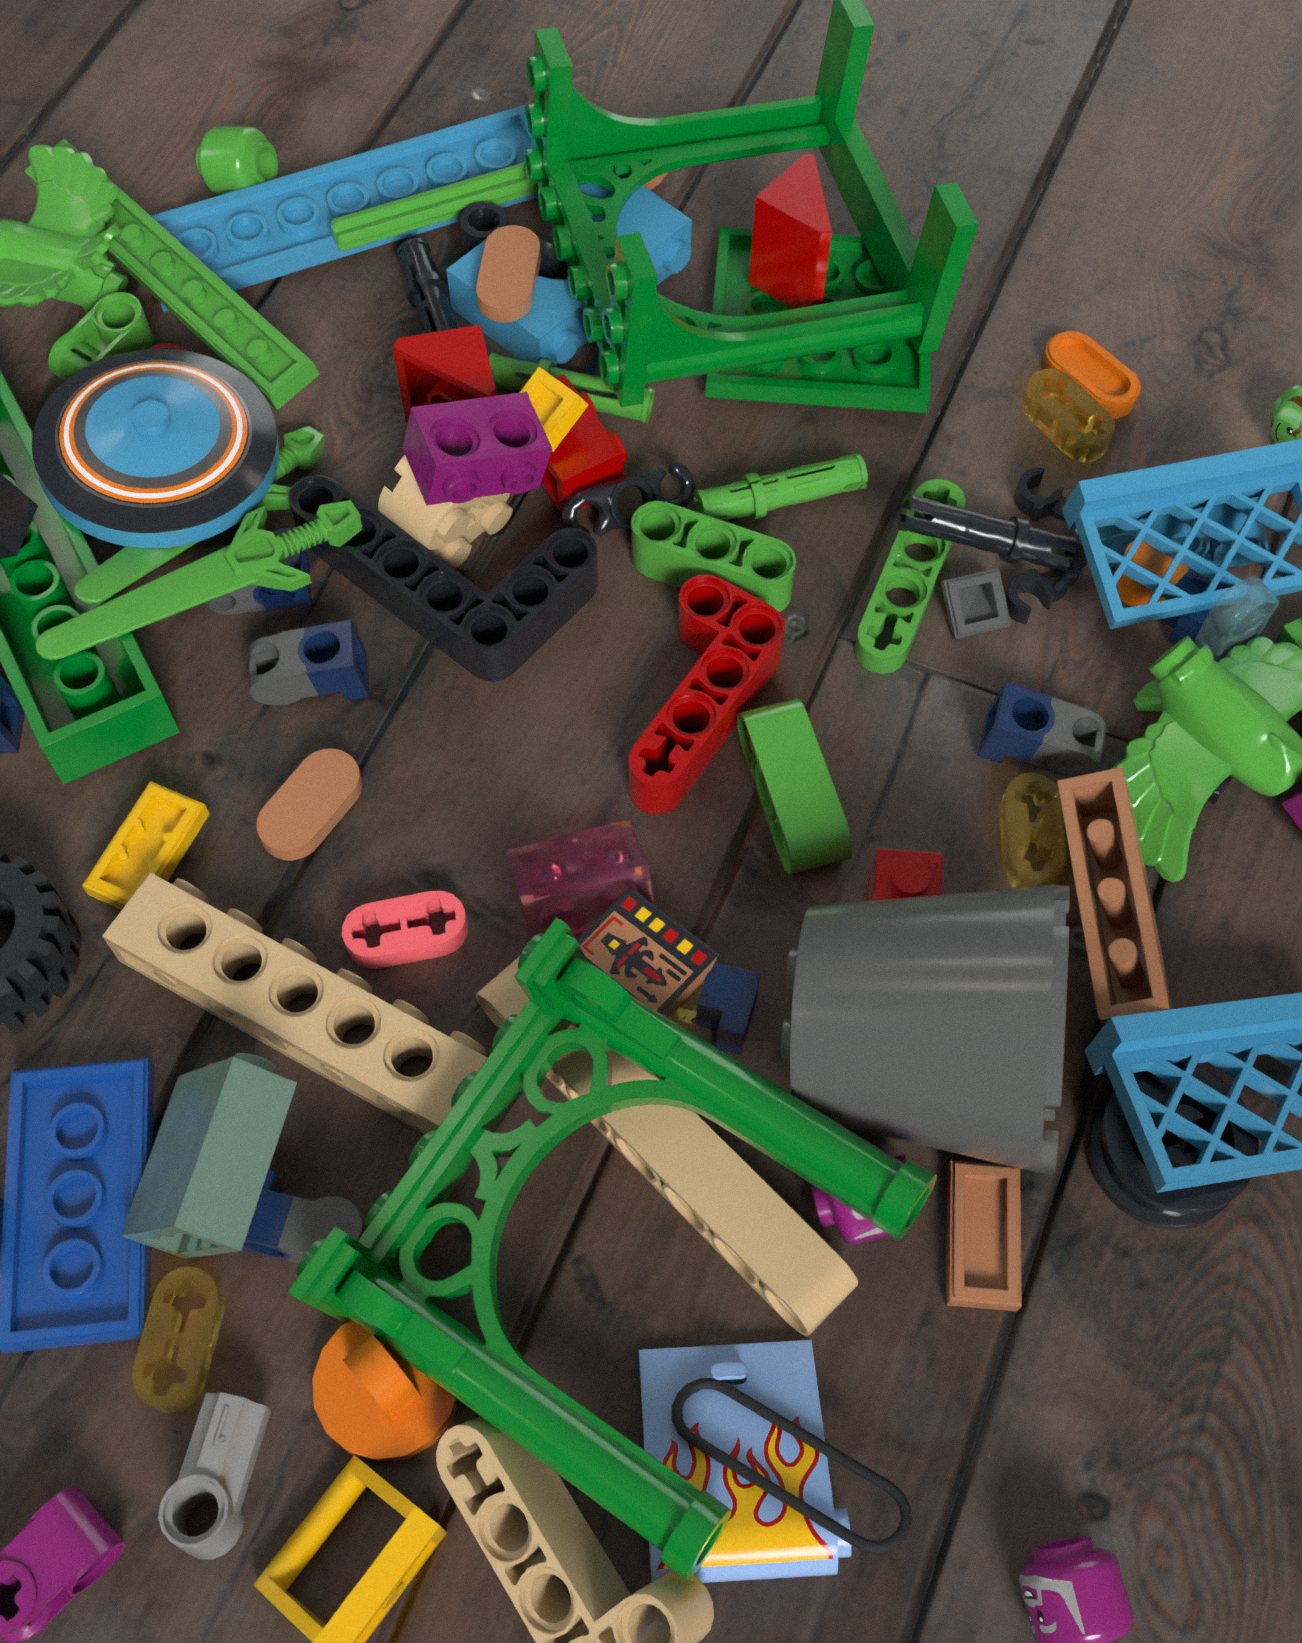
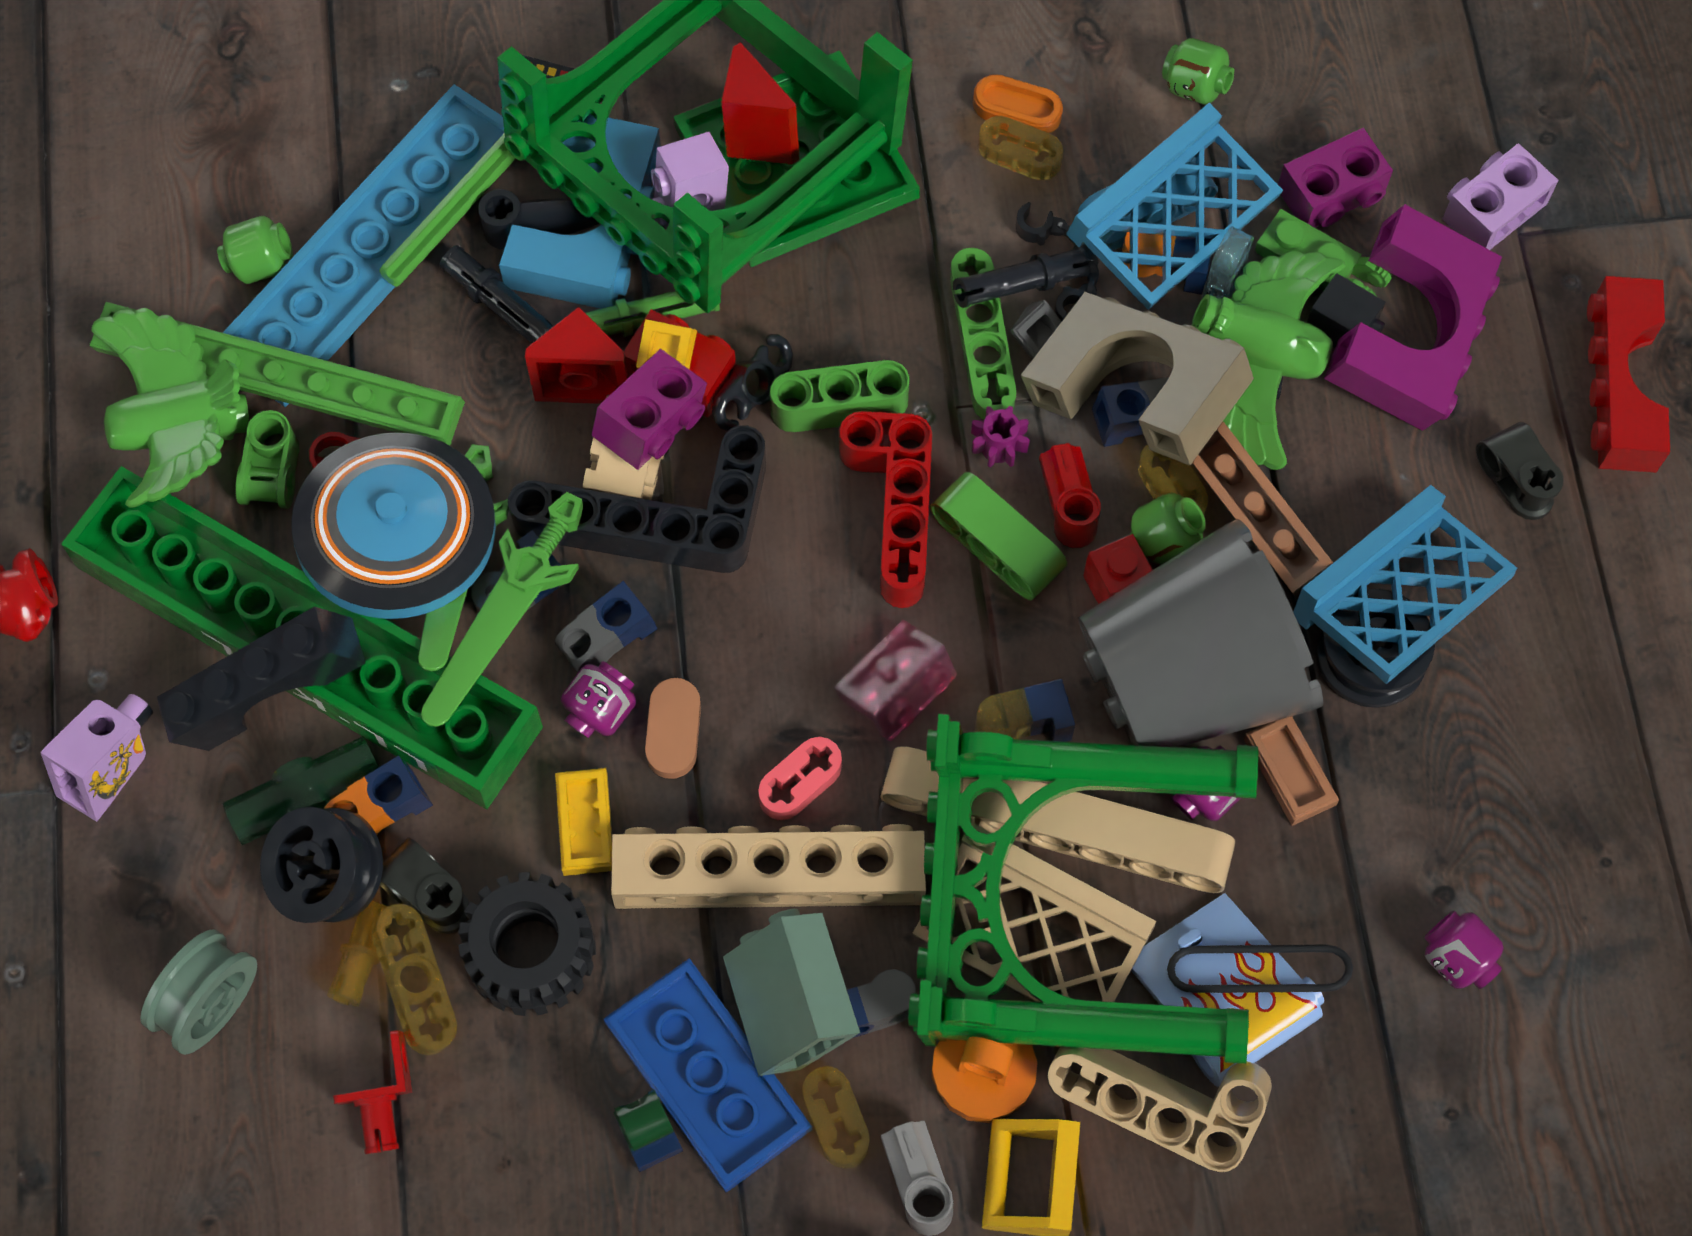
camera: 30 degrees left, 5 degrees up
nougat tile [476,225,541,323] -> none
piece [577,887,719,1017] -> none
bright green pin [694,452,868,521] -> none
none -> magenta head [561,661,636,739]
none -> lavender brick [651,132,729,229]
none -> tan fence [913,822,1156,1002]
none -> magenta gear [971,406,1030,467]
none -> dark tan arch [1021,292,1254,465]
none -> red piece [1039,443,1101,548]
none -> bright green head [1130,492,1205,565]

